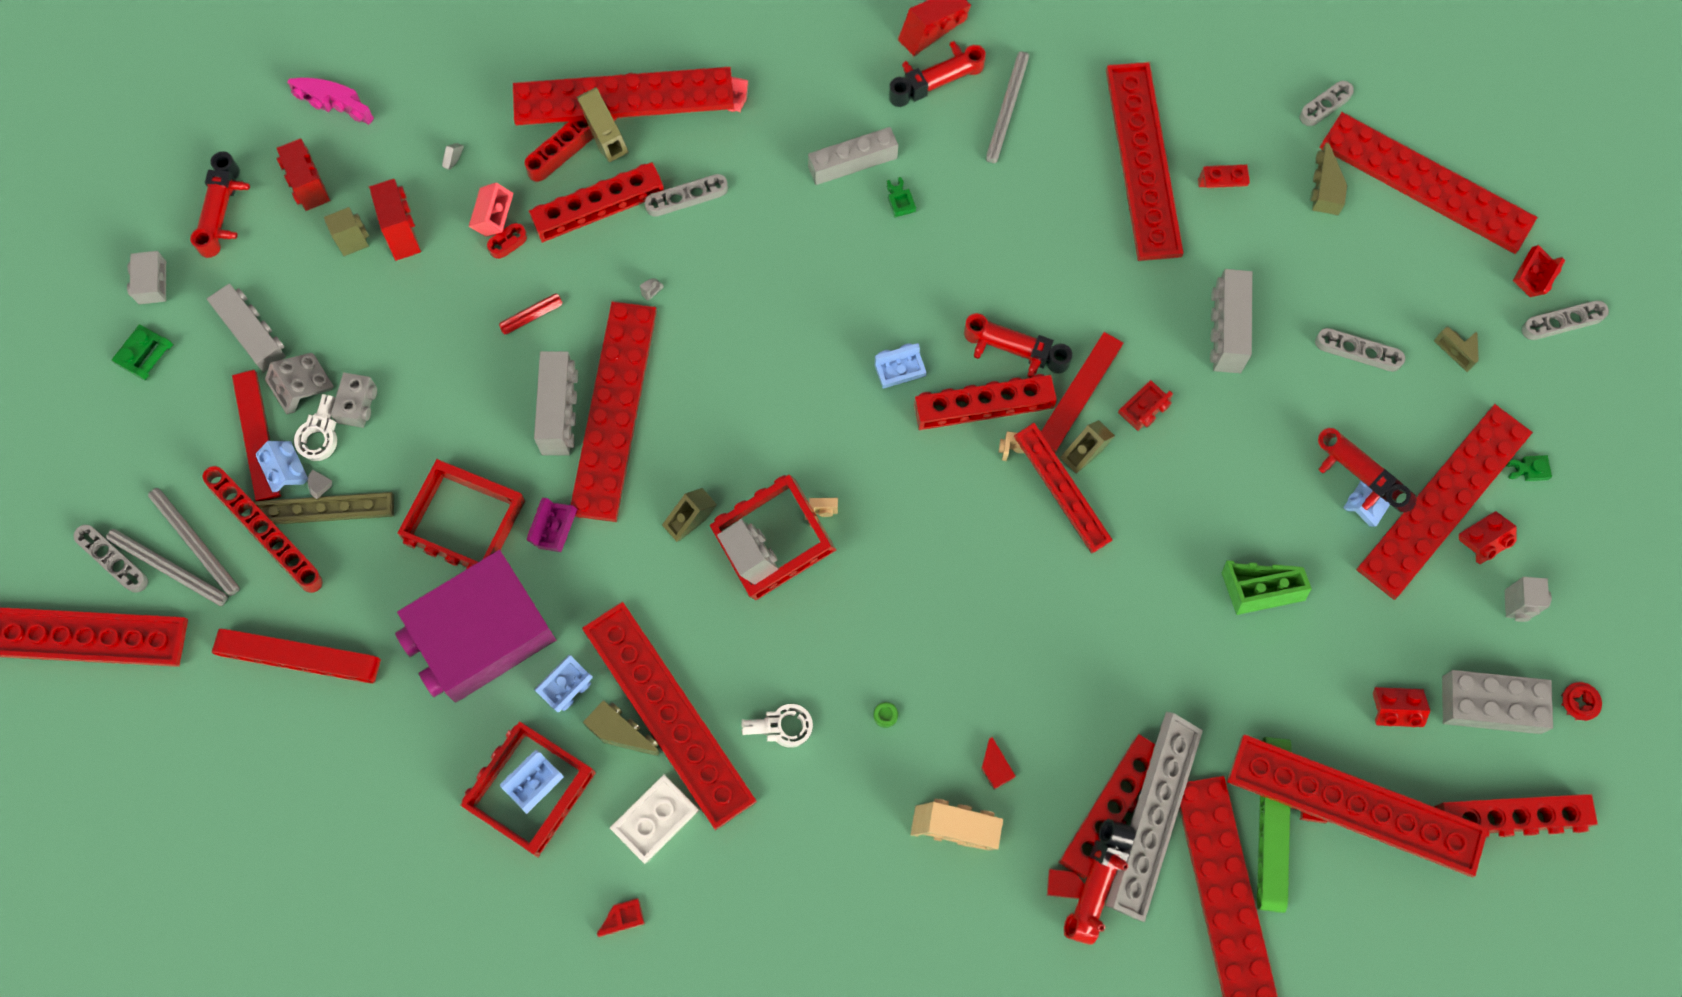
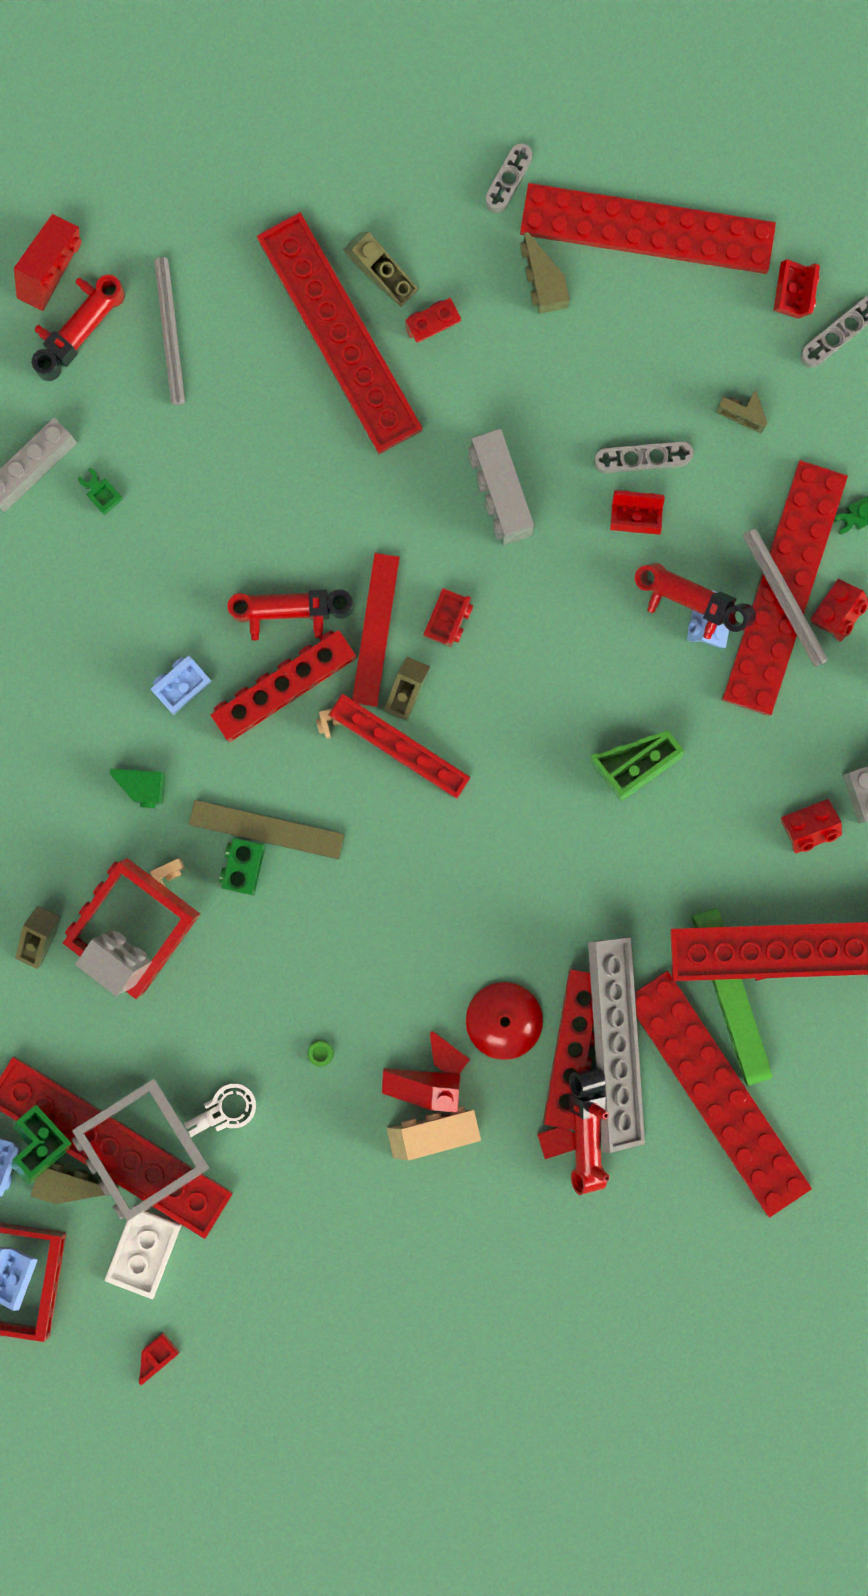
camera: 20 degrees left, 15 degrees up
none -> green brick [11,1105,71,1185]
none -> light grey window [72,1079,210,1221]
none -> green slope [109,769,165,809]
none -> olive tile [189,800,345,859]
none -> green brick [219,838,266,896]
none -> olive slope [343,232,418,307]
none -> red slope [382,1068,461,1112]
none -> red dish [466,982,543,1060]
none -> red bracket [610,490,665,535]
none -> light grey axle [743,529,828,667]

